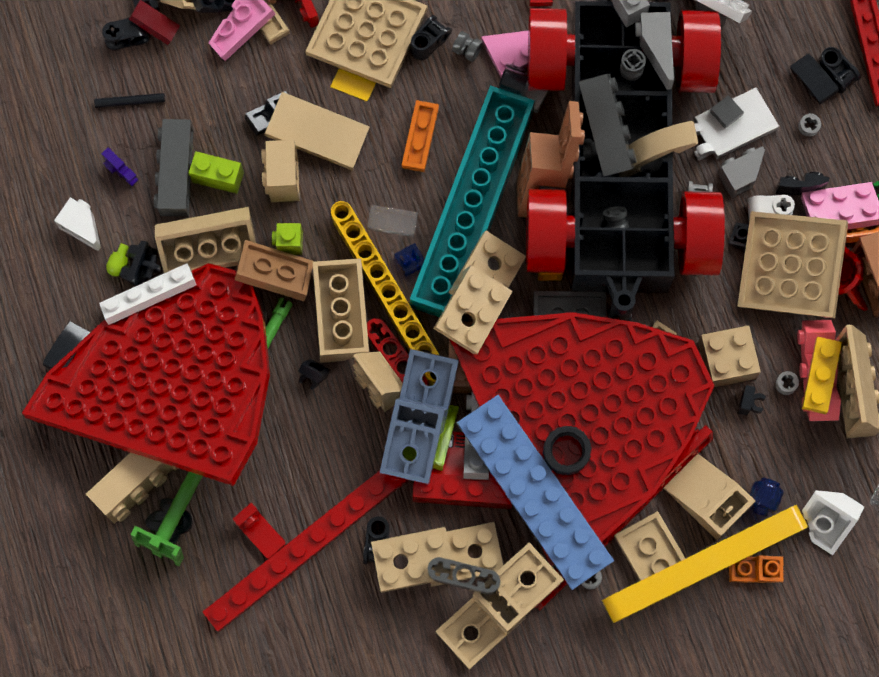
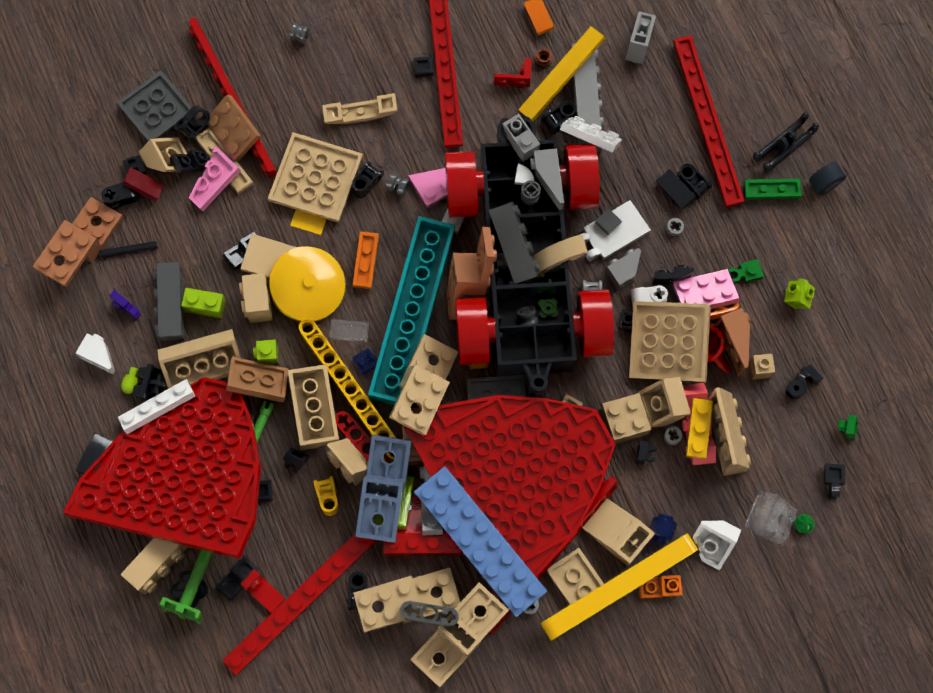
camera: 10 degrees left, 0 degrees up
black piece [498,63,528,95] -> none
black tyre [543,426,592,475] -> none
none -> nougat bracket [32,197,123,287]
none -> black slope [216,556,259,601]
none -> black tile [258,480,273,502]
none -> yellow dish [269,246,345,322]
none -> yellow piece [314,476,339,516]
none -> white tile [515,164,534,185]
none -> bright green plate [538,298,558,318]
none -> tan brick [639,377,691,428]

